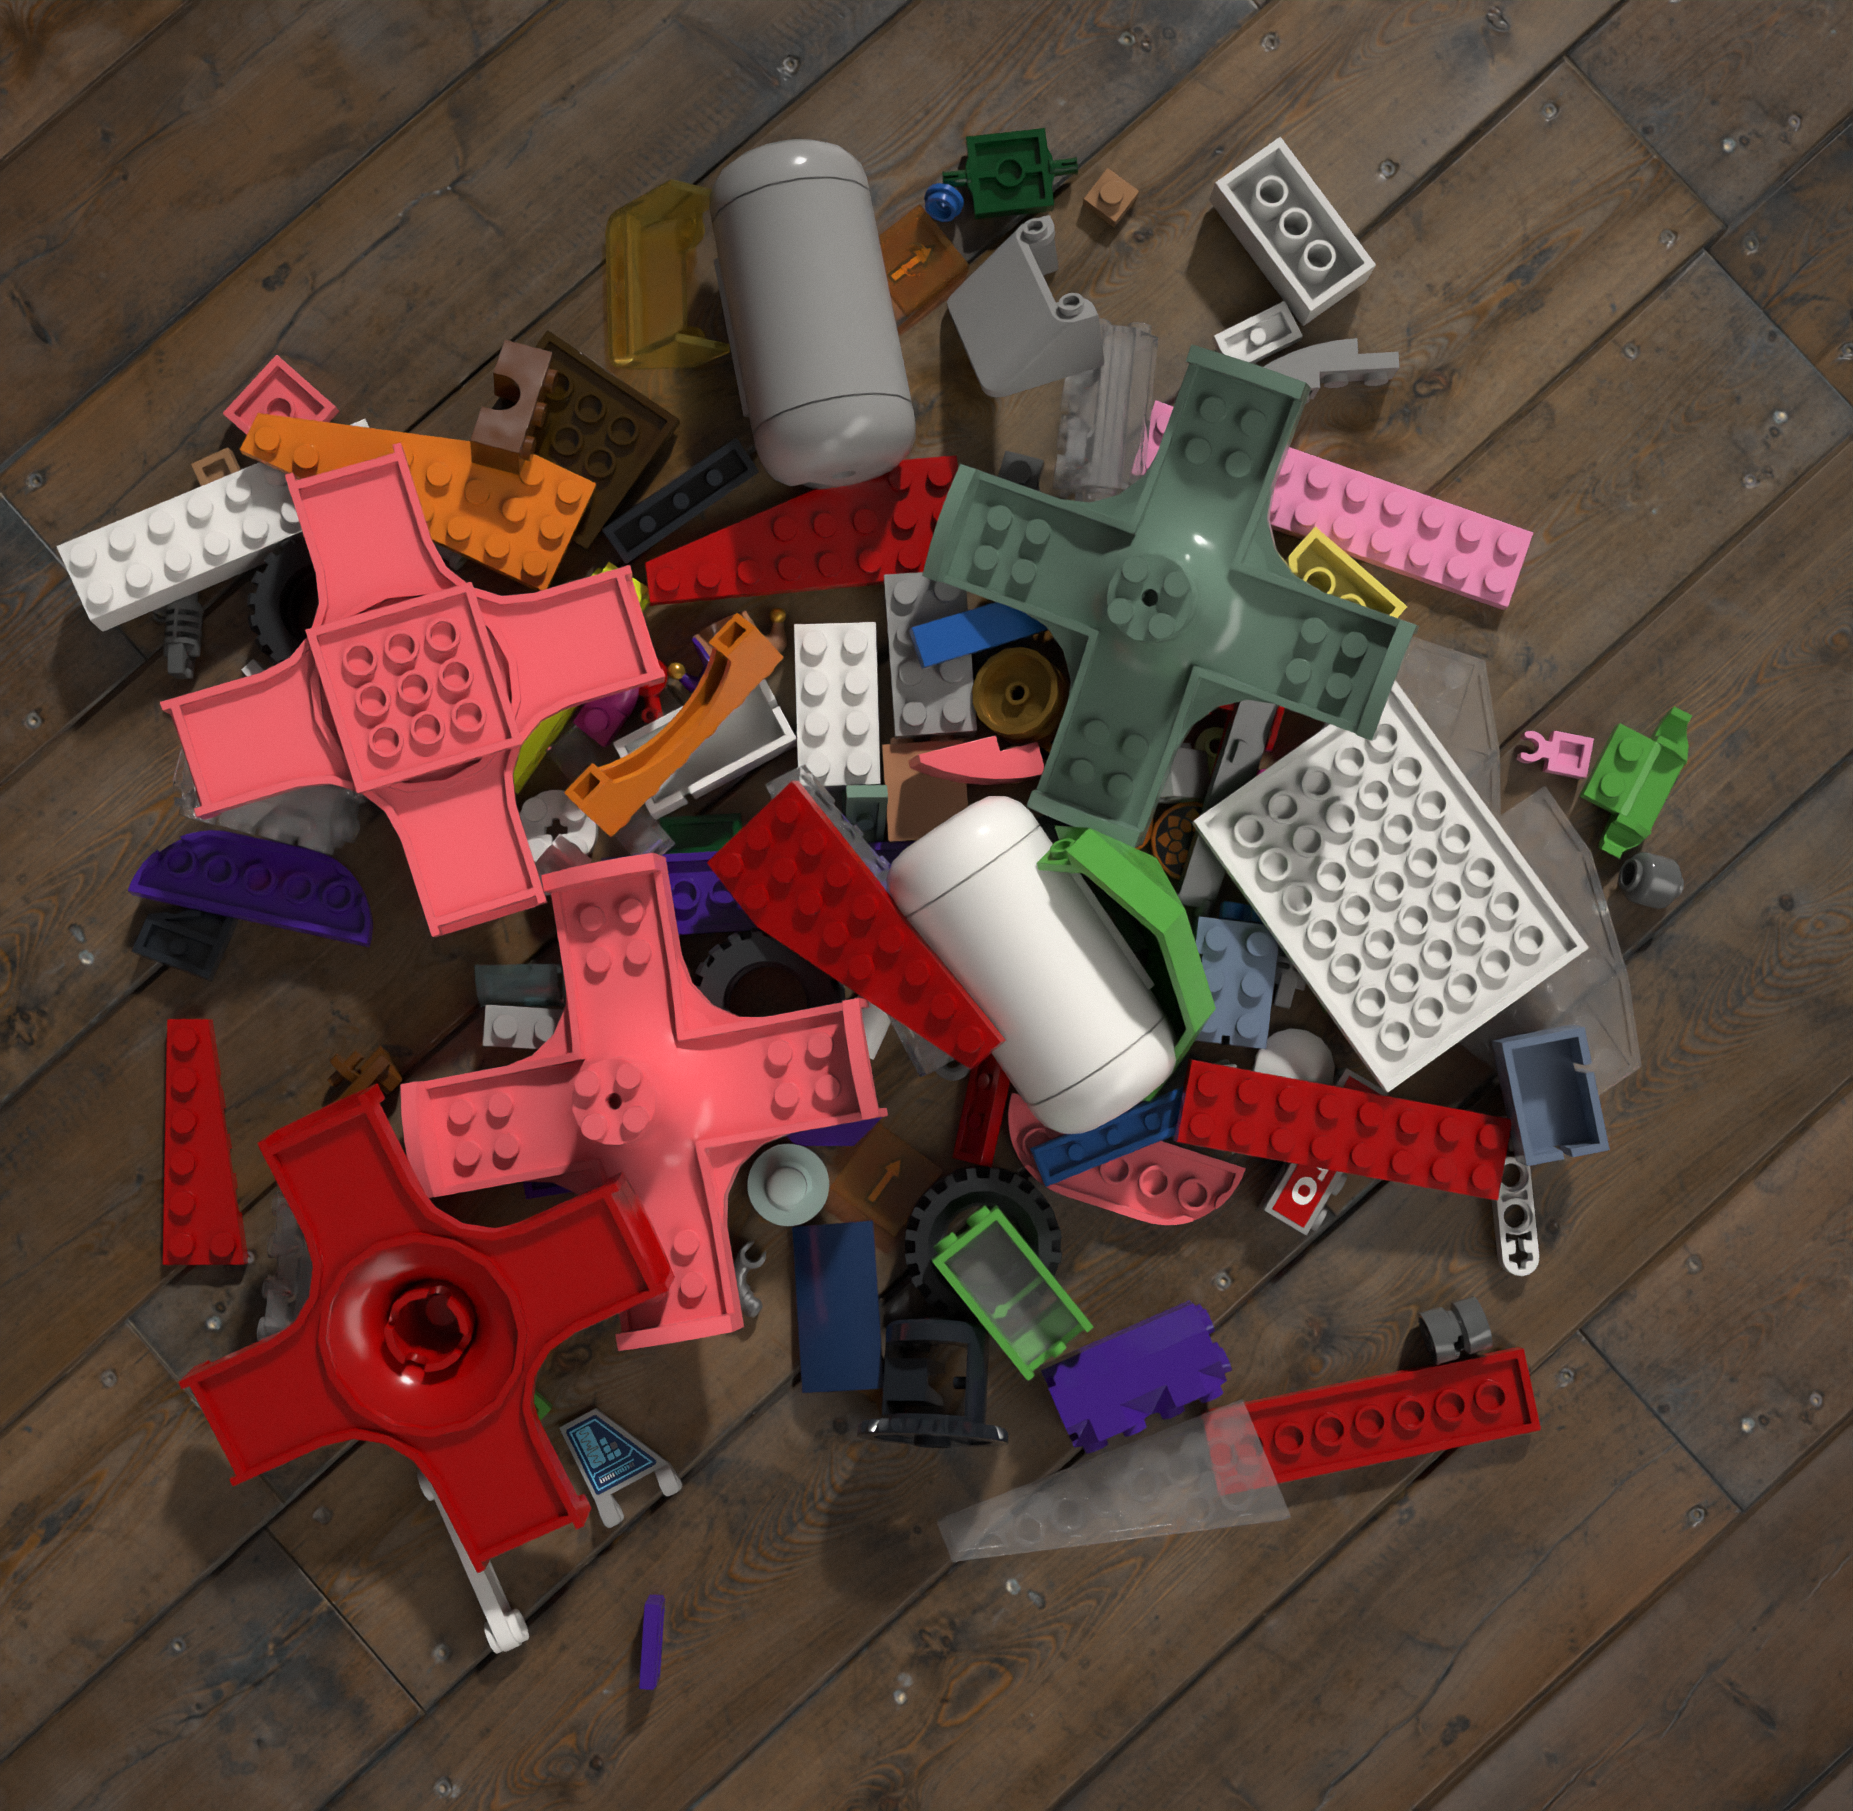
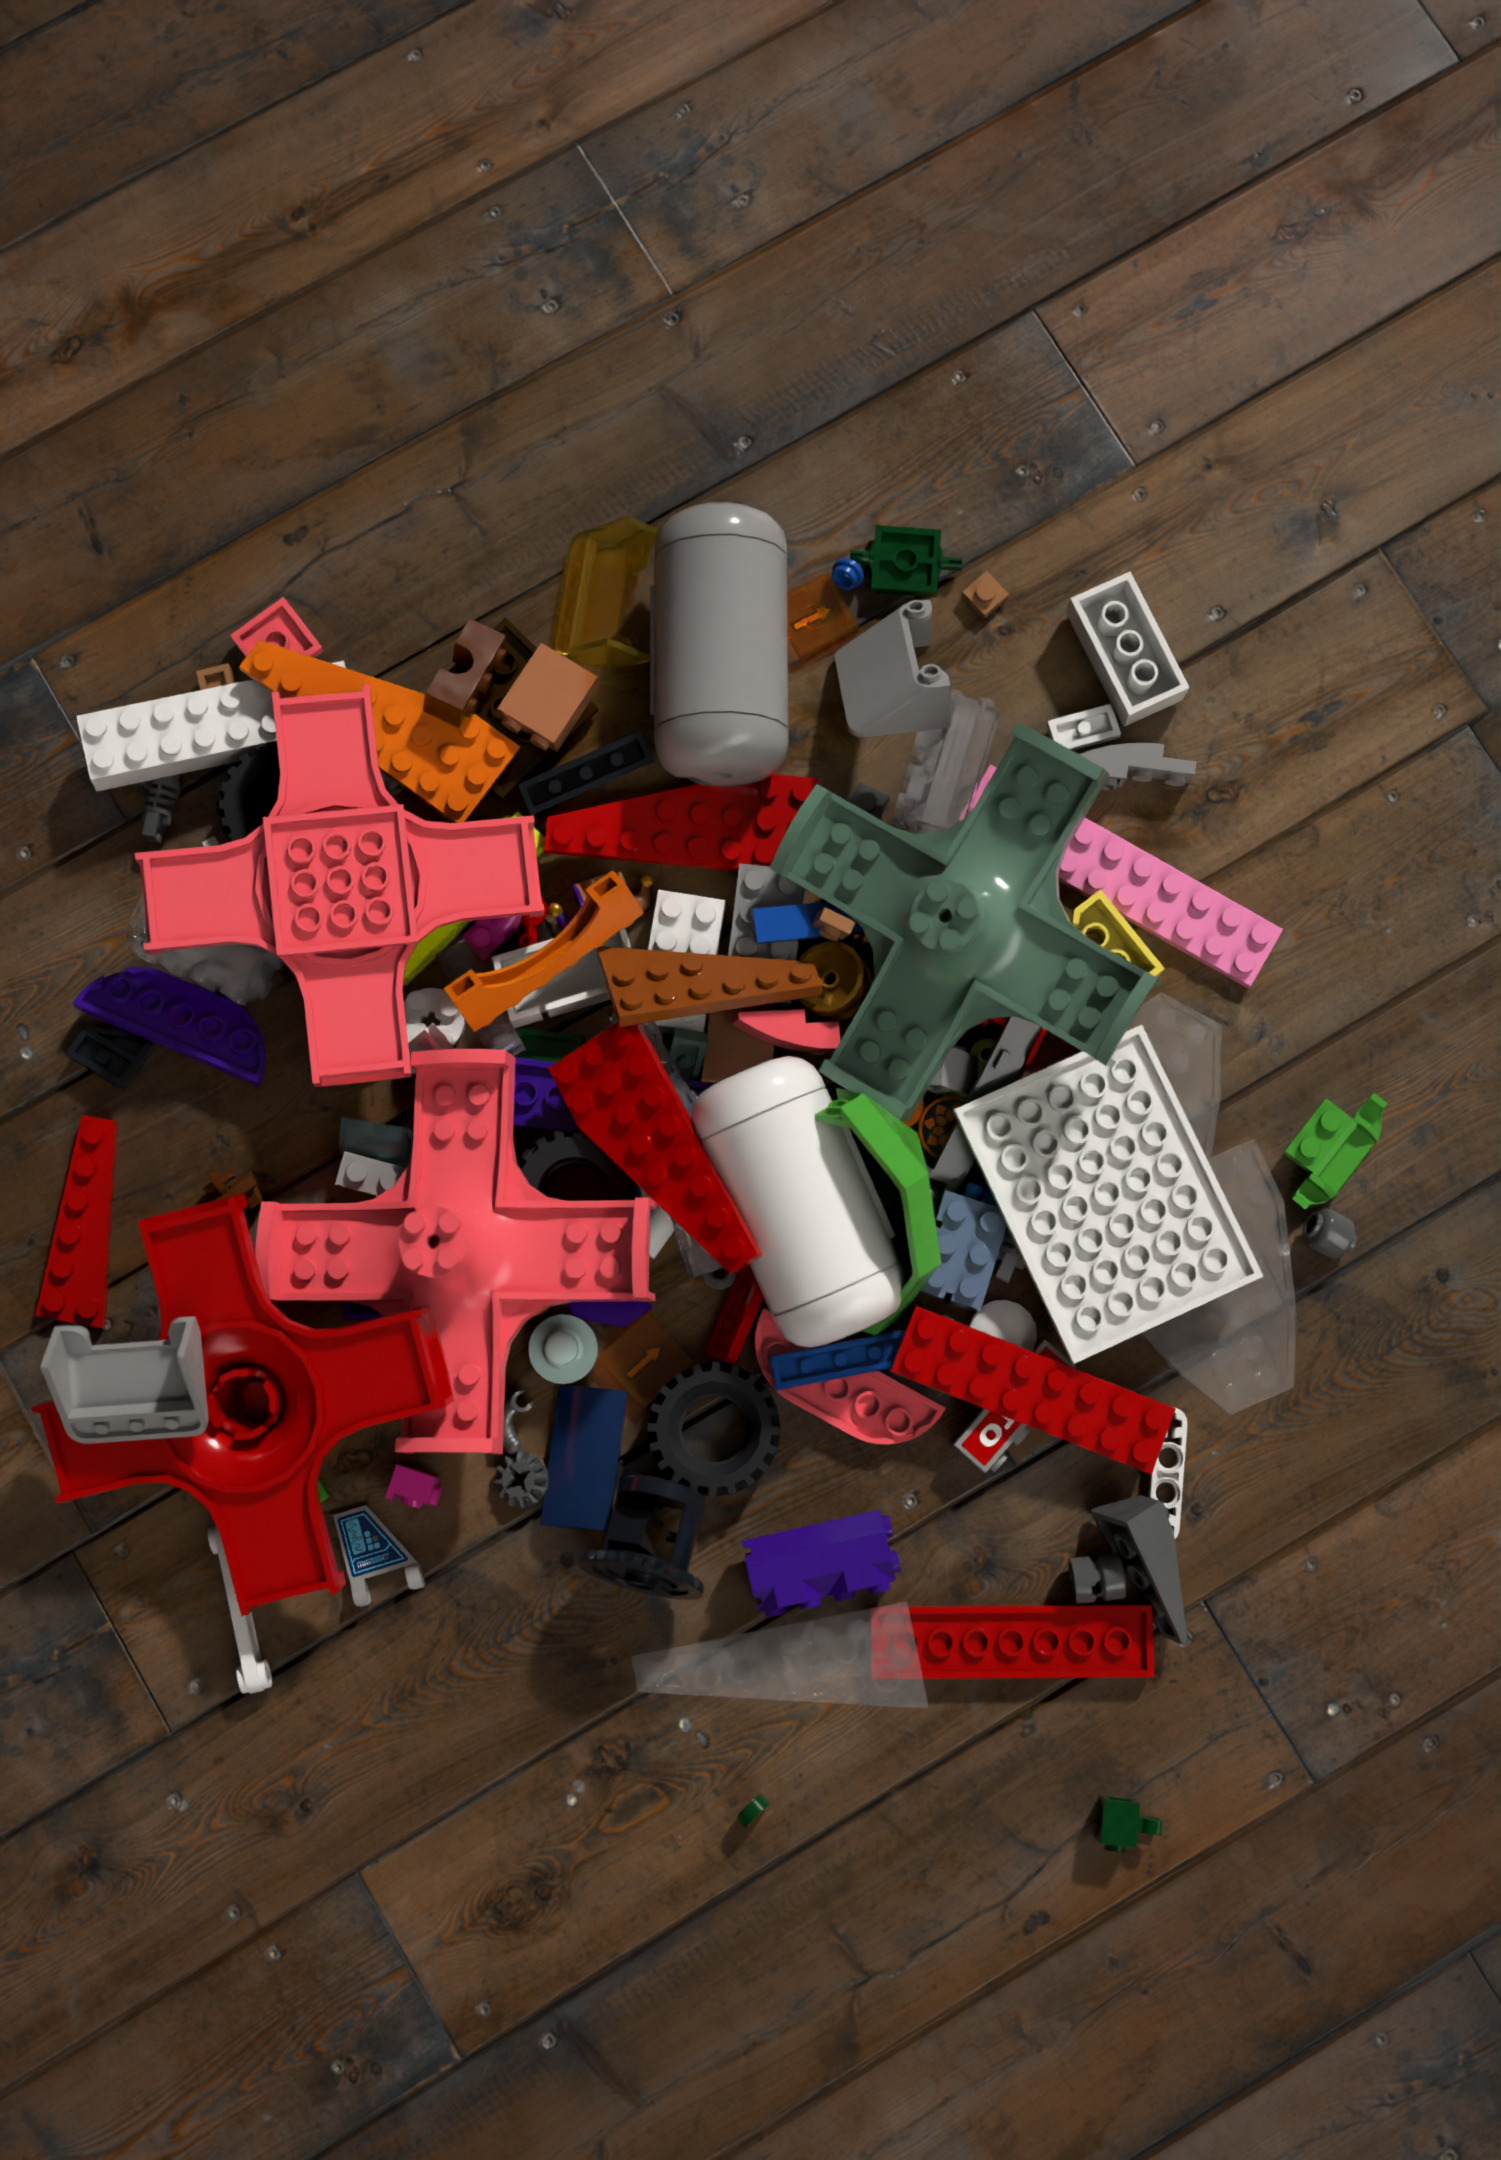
camera: 15 degrees right, 5 degrees down
dark purple tile [639,1594,665,1690] -> none
clear door [932,1205,1094,1381] -> none
sand blue piece [1491,1024,1610,1166] -> none
bright pink plate [1516,731,1594,780] -> none
none -> light grey windscreen [41,1316,208,1444]
none -> dark pink brick [385,1464,443,1509]
none -> dark grey gear [494,1452,548,1508]
none -> nougat brick [497,643,600,752]
none -> dark orange wing [597,946,823,1027]
none -> dark green tile [737,1793,771,1828]
none -> medium nougat plate [812,907,855,941]
none -> dark grey wedge [1091,1495,1188,1644]
none -> dark green brick [1096,1795,1163,1853]

